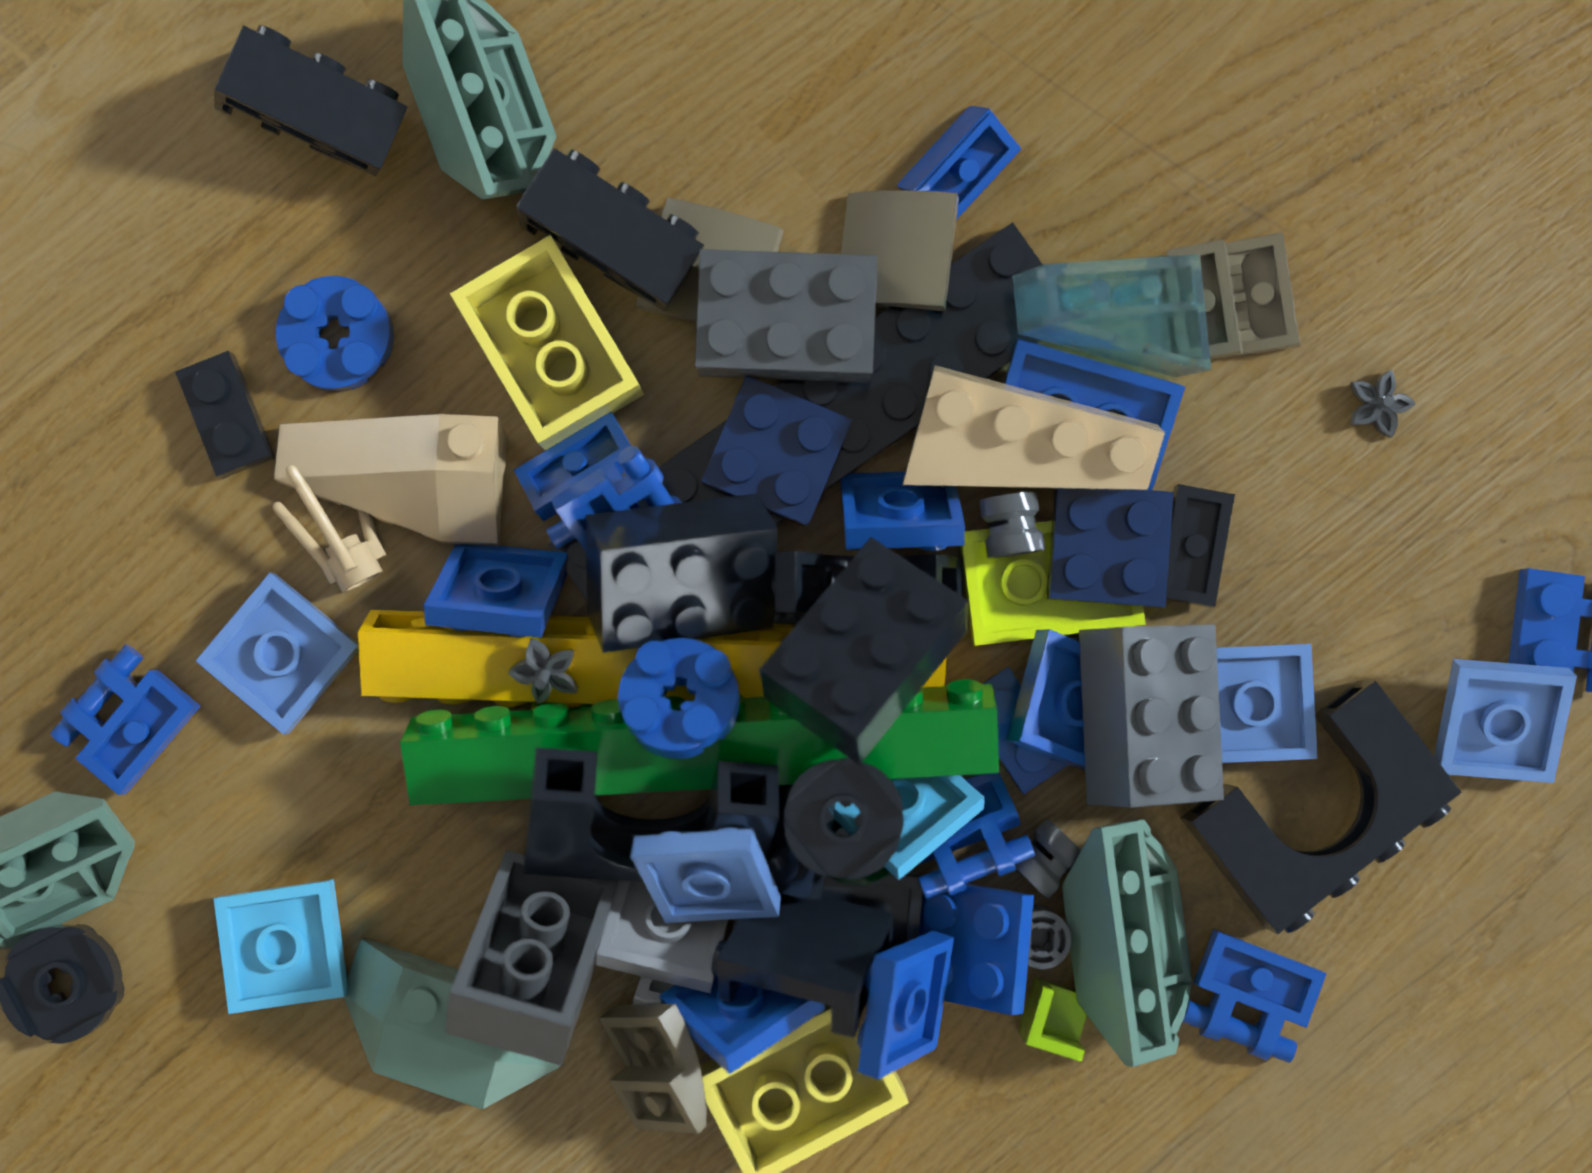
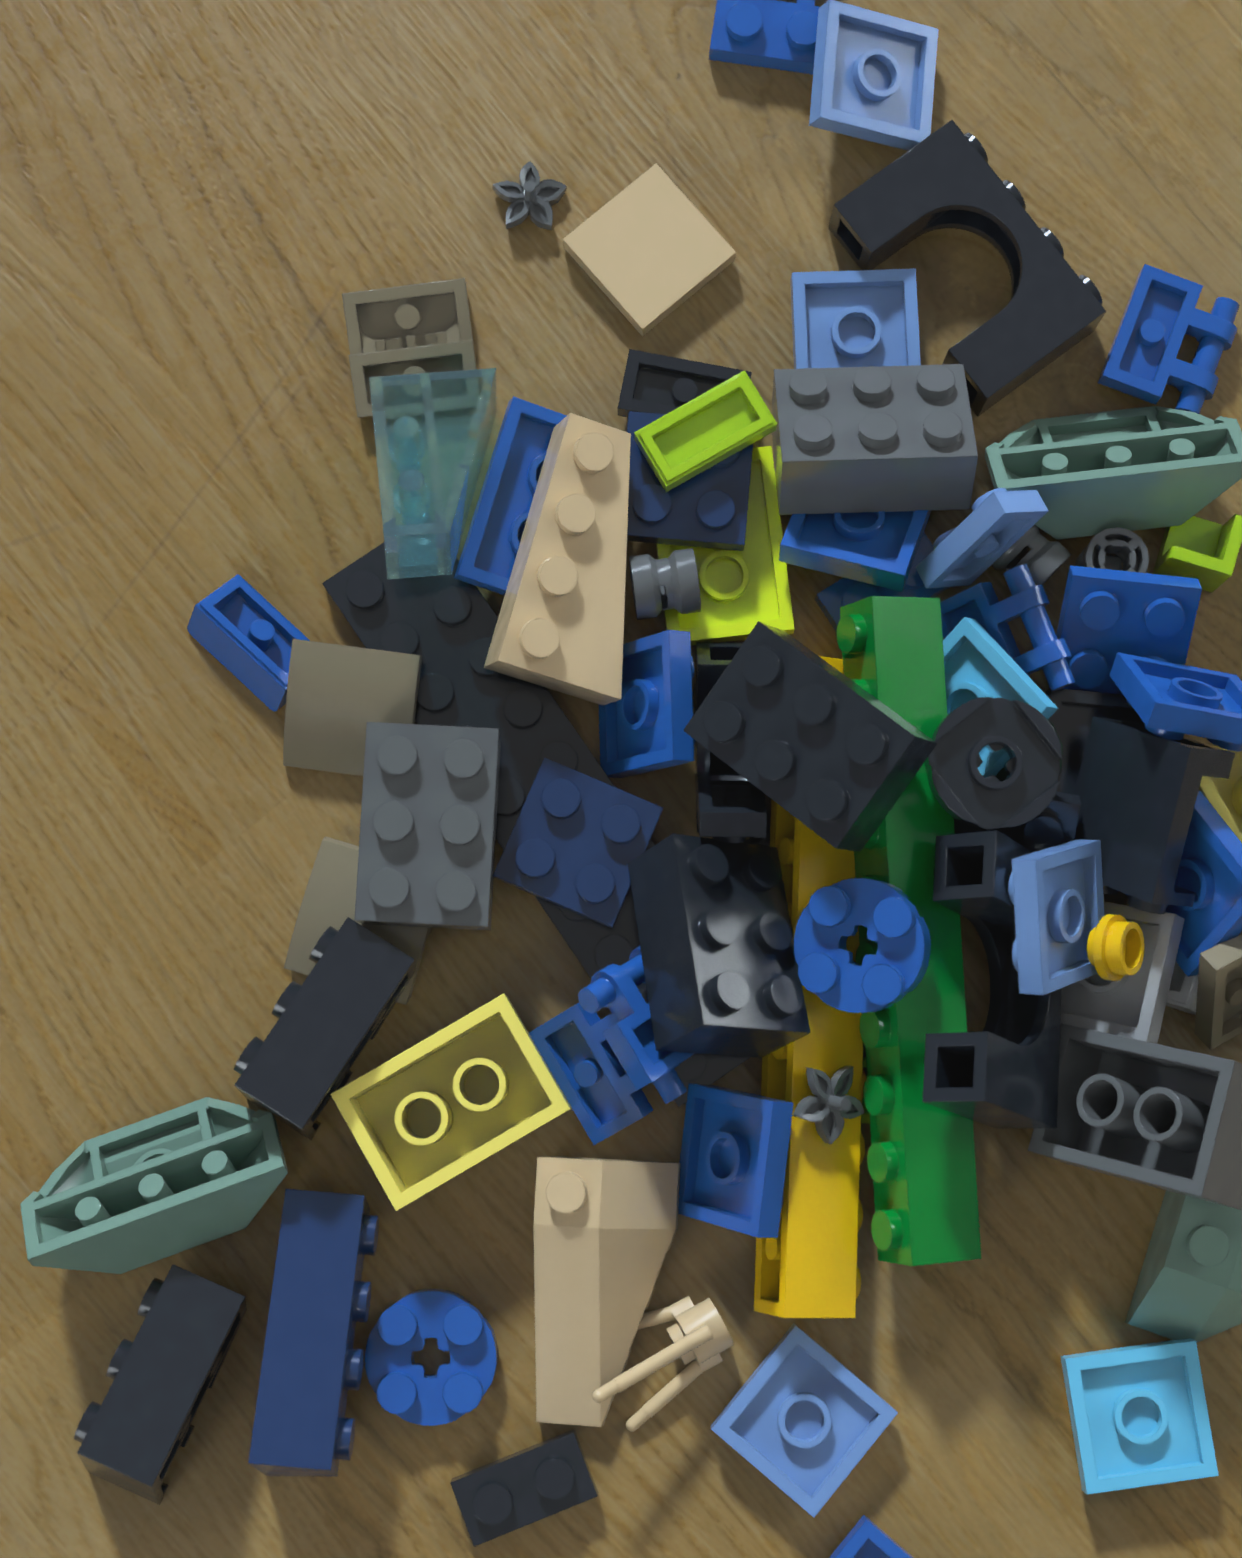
camera: 85 degrees left, 5 degrees down
none -> dark blue wedge [248,1189,379,1476]
none -> tan tile [563,163,736,336]
none -> lime tile [634,370,777,492]
none -> medium blue plate [915,488,1049,589]
none -> yellow plate [1087,914,1145,981]

